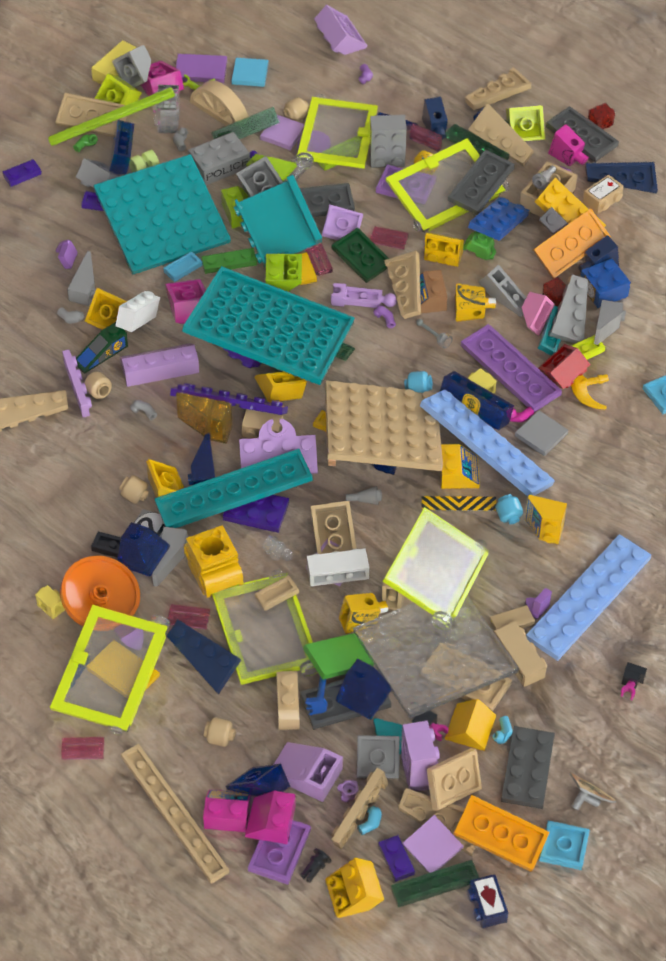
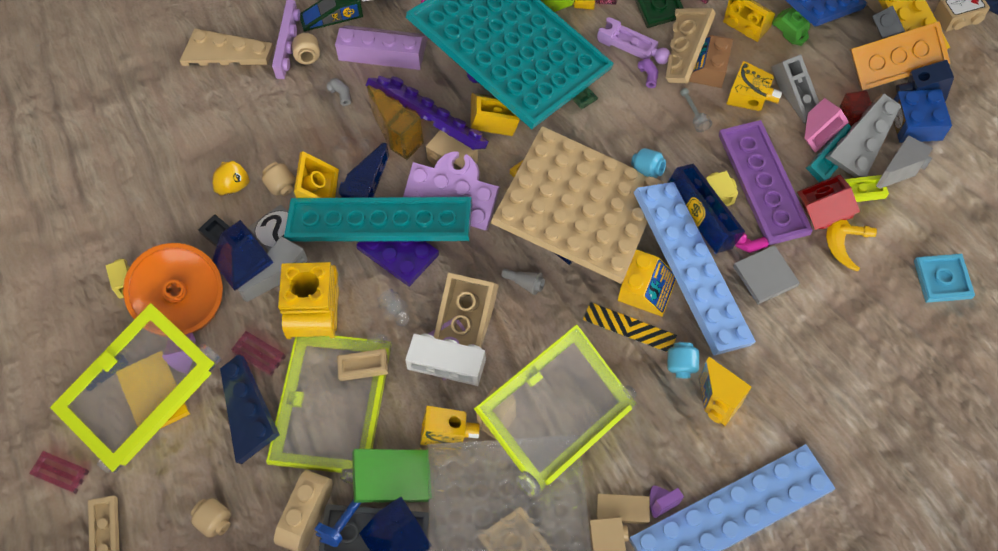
camera: 25 degrees right, 10 degrees up
none -> yellow piece [212,161,250,196]

